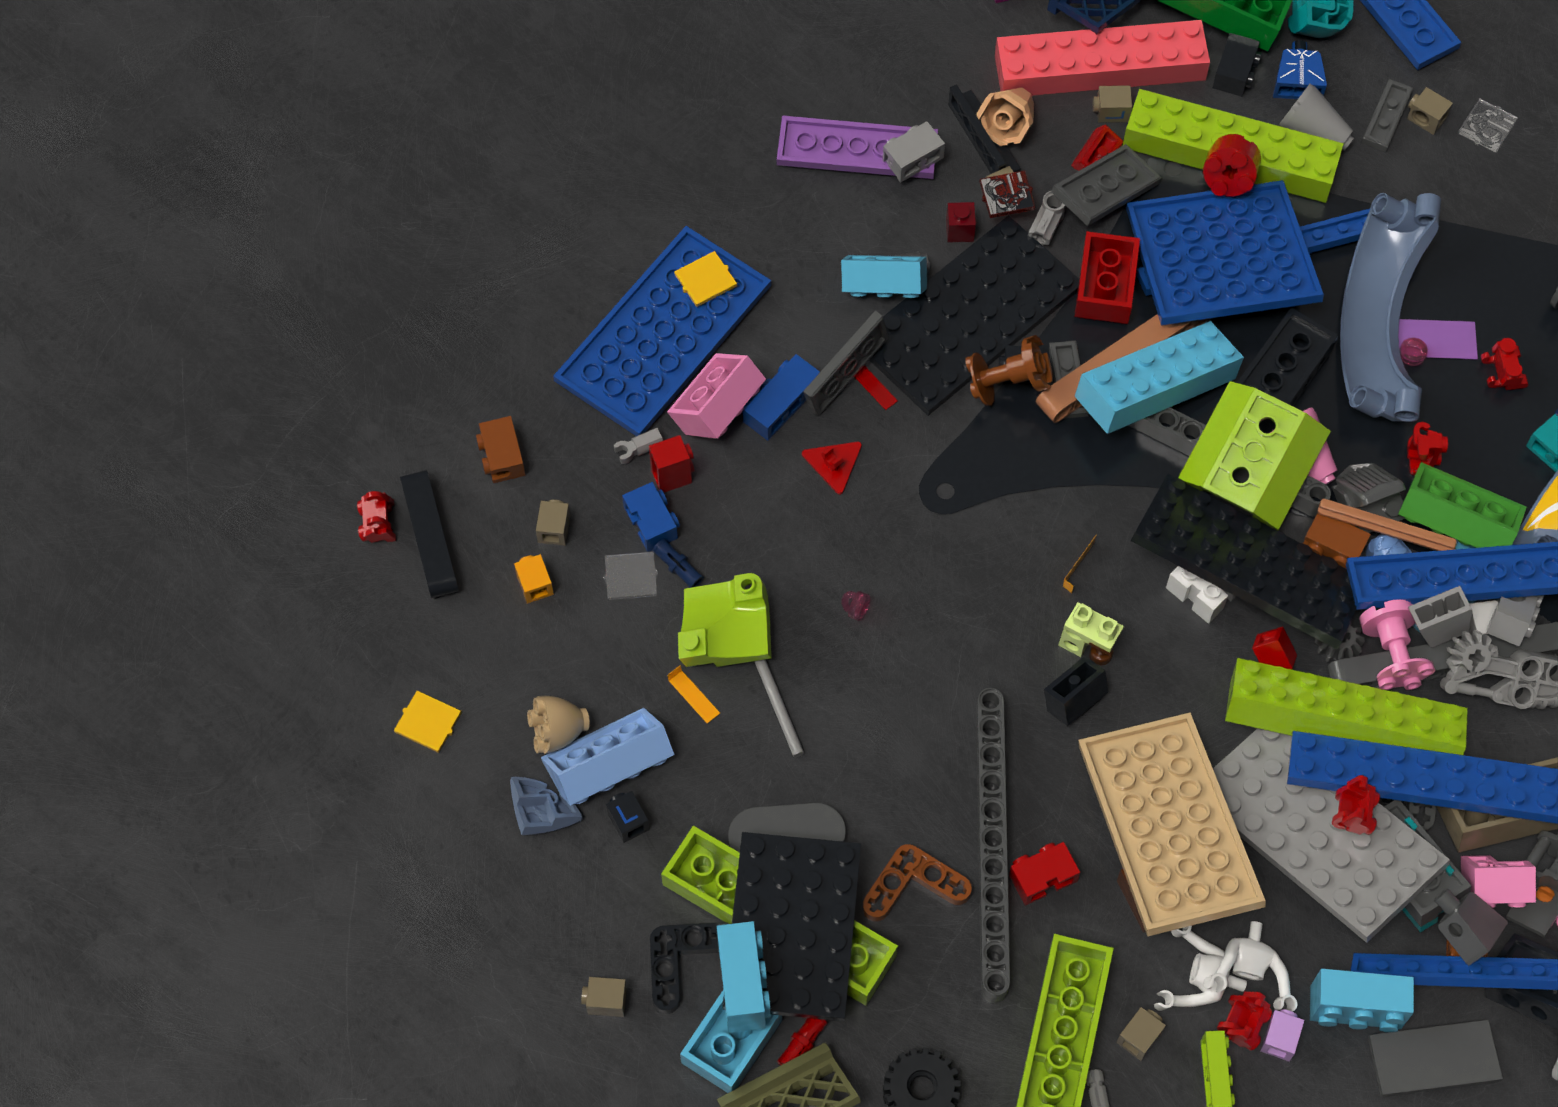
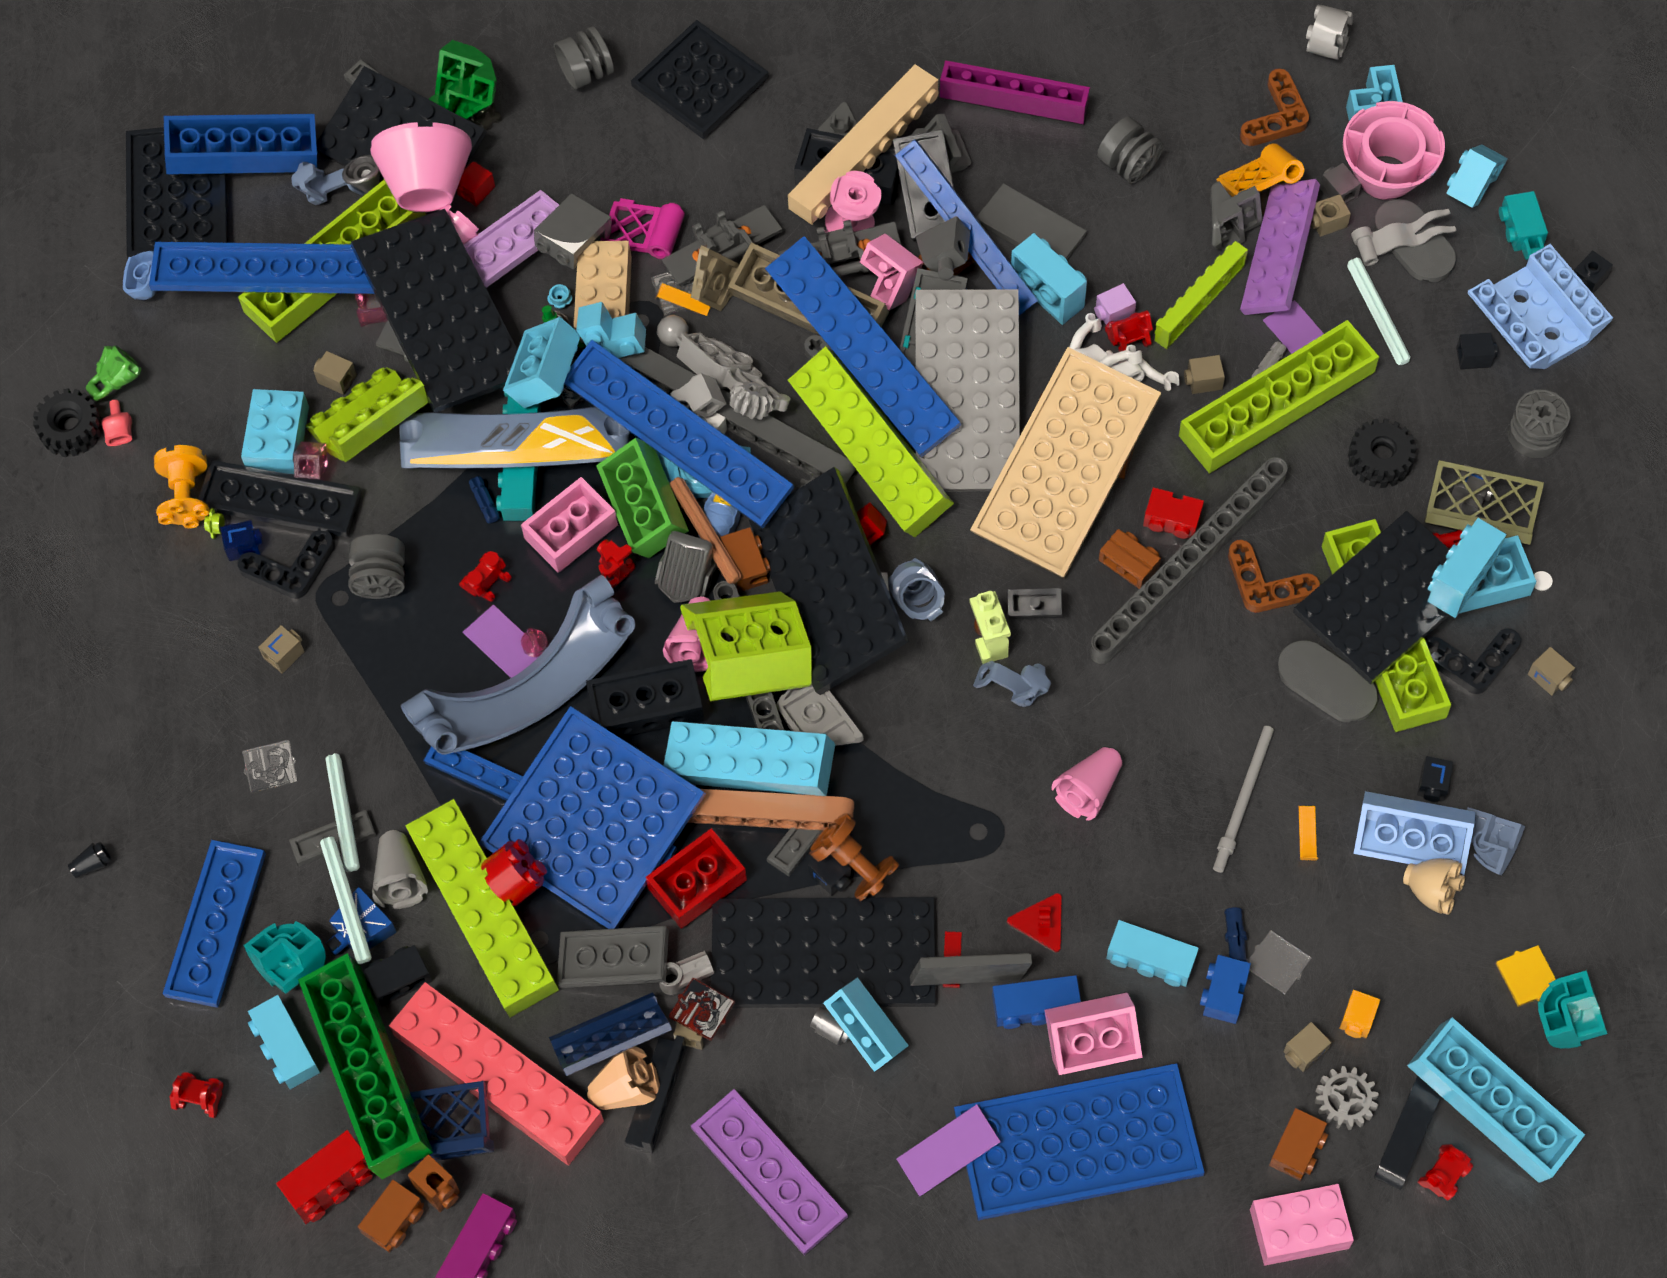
camera: 135 degrees left, 0 degrees up
light grey bar [614,428,663,464] -> none
red piece [649,435,695,493] -> none
yellow piece [674,251,737,307] -> none
lime slope [678,573,771,667] -> none
clear pink tile [841,591,870,621] -> none
light grey hinge [883,121,945,183] -> none
dark red brick [946,202,976,242] -> none
light orange piece [1063,536,1096,593] -> none
red slope [1071,124,1123,171] -> none
dark tan brick [1092,86,1132,123] -> none
red piece [1332,775,1380,835] -> none
bright pink piece [1359,599,1435,690] -> none
dark tan brick [1407,87,1453,135] -> none
light grey torso [1408,586,1472,647] -> none
none -> light aqua axle [320,837,372,964]
none -> light aqua axle [326,753,360,872]
none -> bright pink brick [521,477,618,573]
none -> dark blue fence [549,992,672,1076]
none -> light grey wing [776,684,864,746]
none -> sand blue helmet [888,558,945,621]
none -> medium lavender sticker [897,1104,1000,1197]
none -> sand blue piece [973,661,1051,707]
none -> bright pink cone [1052,747,1122,820]
none -> dark orange brick [1099,529,1161,589]
none -> medium azure brick [1106,920,1199,987]
none -> bright pink brick [1250,1184,1354,1266]
none -> light grey gear [1315,1066,1379,1130]
none -> medium azure brick [1407,1017,1585,1183]
none -> white piece [1534,571,1553,591]
none -> teal brick [1538,970,1608,1049]

